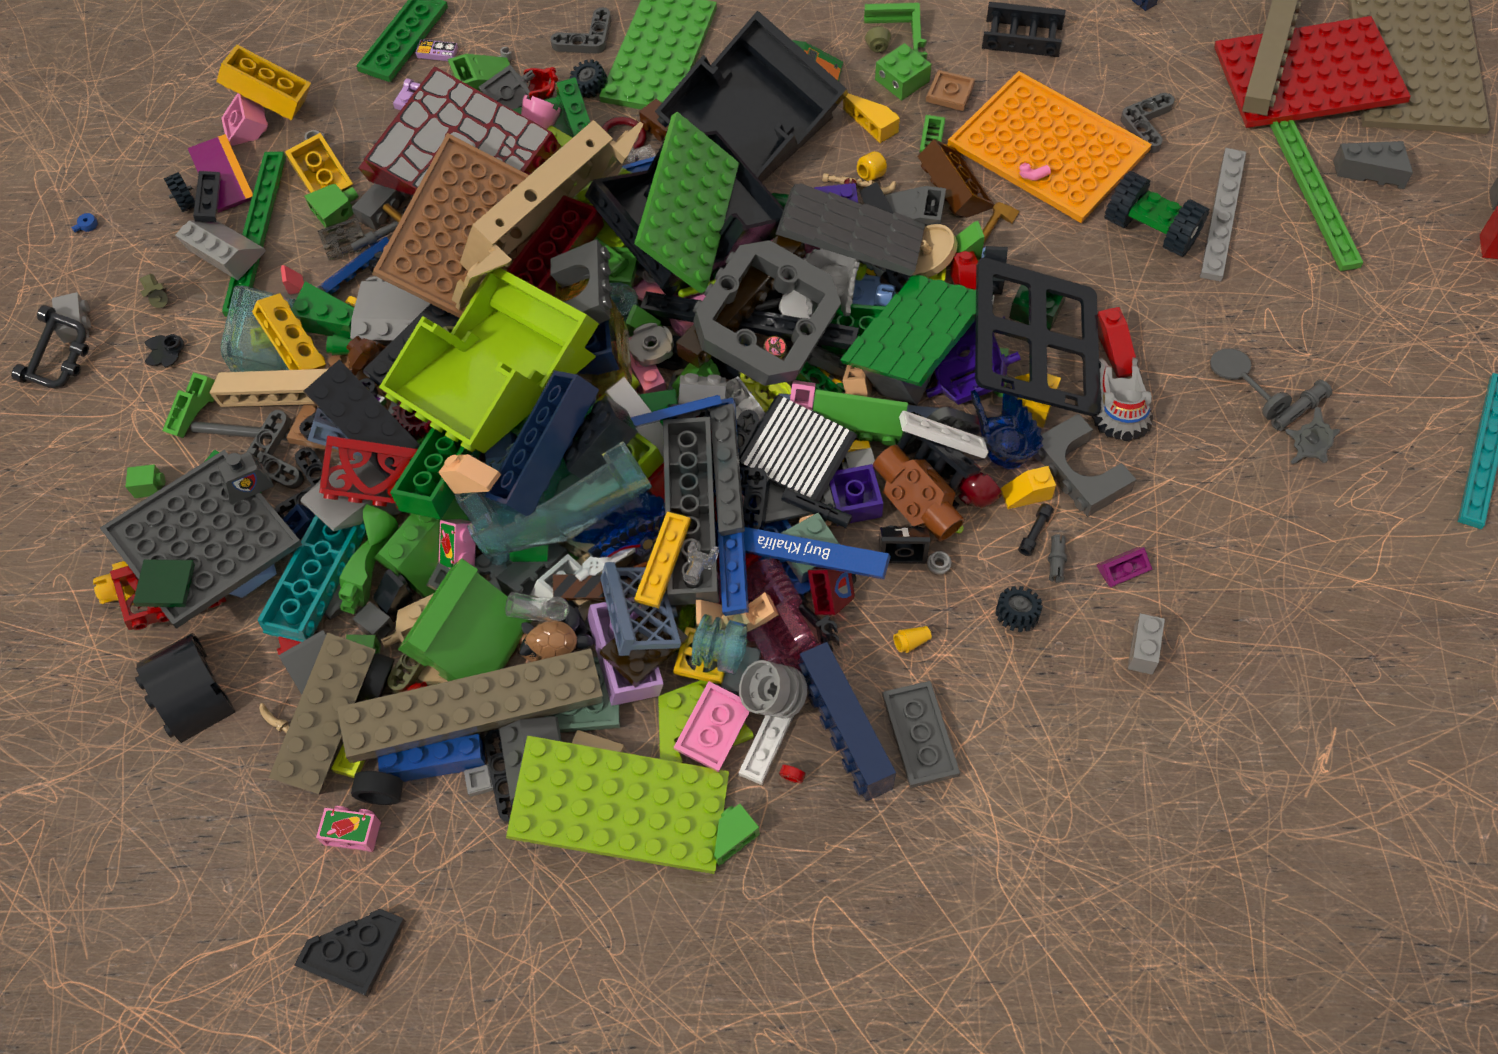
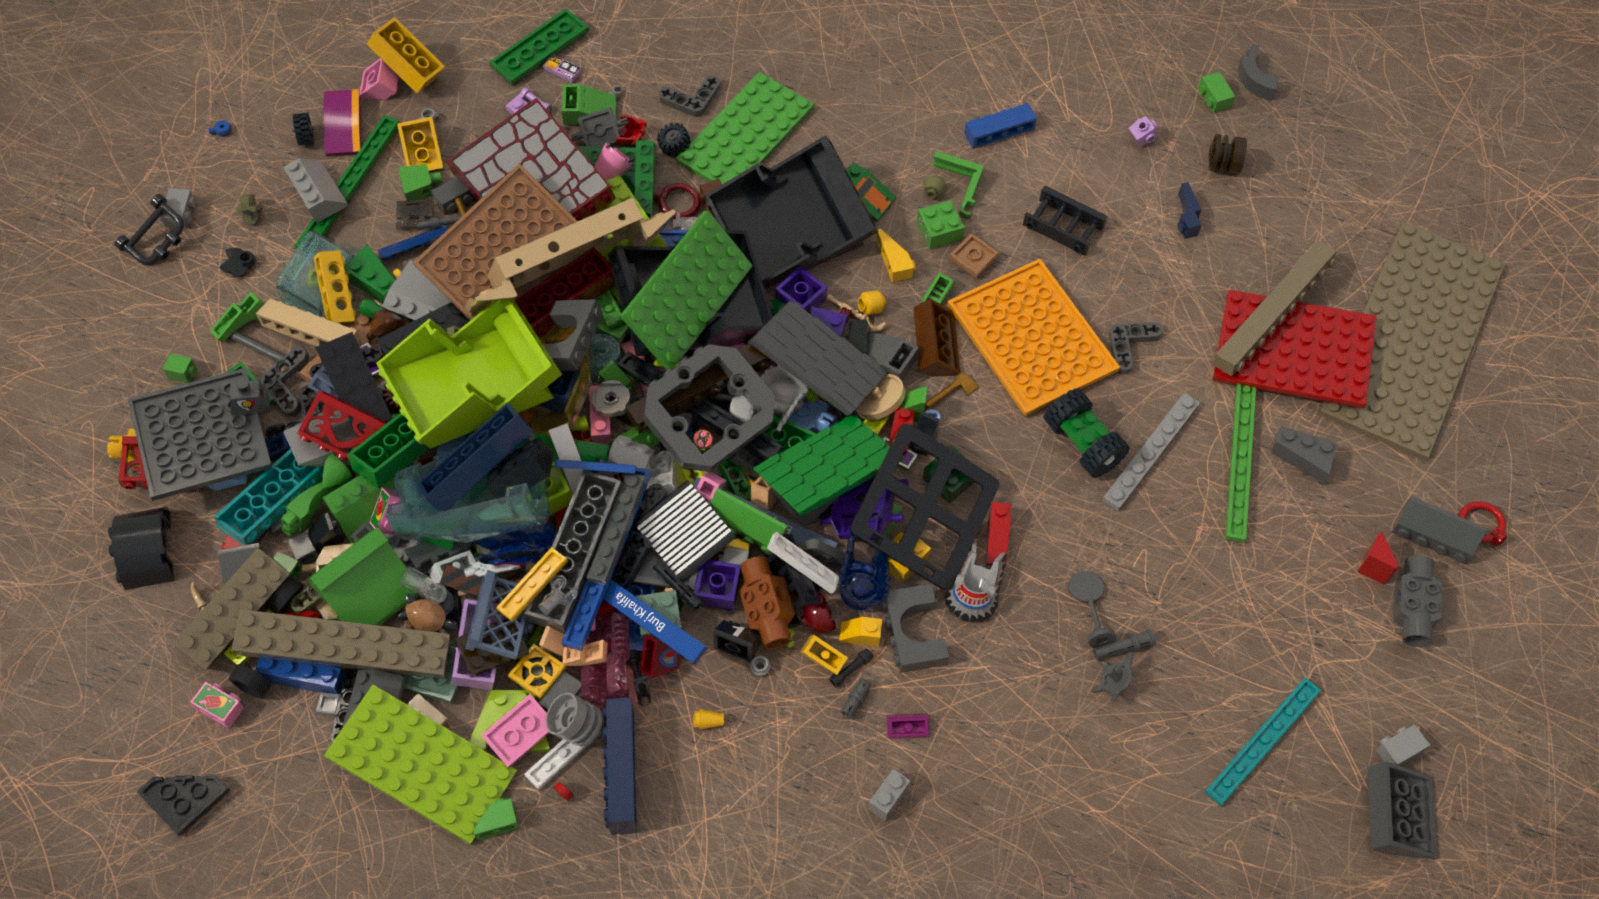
camera: 15 degrees right, 0 degrees up
dark green tile [133,559,195,607] -> none
black plate [193,171,221,222] -> none
coral slope [281,265,304,295] -> none
light nougat slope [439,454,501,494] -> none
clear light blue wheel [691,614,747,675] -> none
dark grey plate [882,681,960,788] -> none
black wheel [995,586,1043,632] -> none
bright pink arm [1019,163,1051,181] -> none
none -> dark purple brick [775,266,827,314]
none -> yellow slope [800,635,848,675]

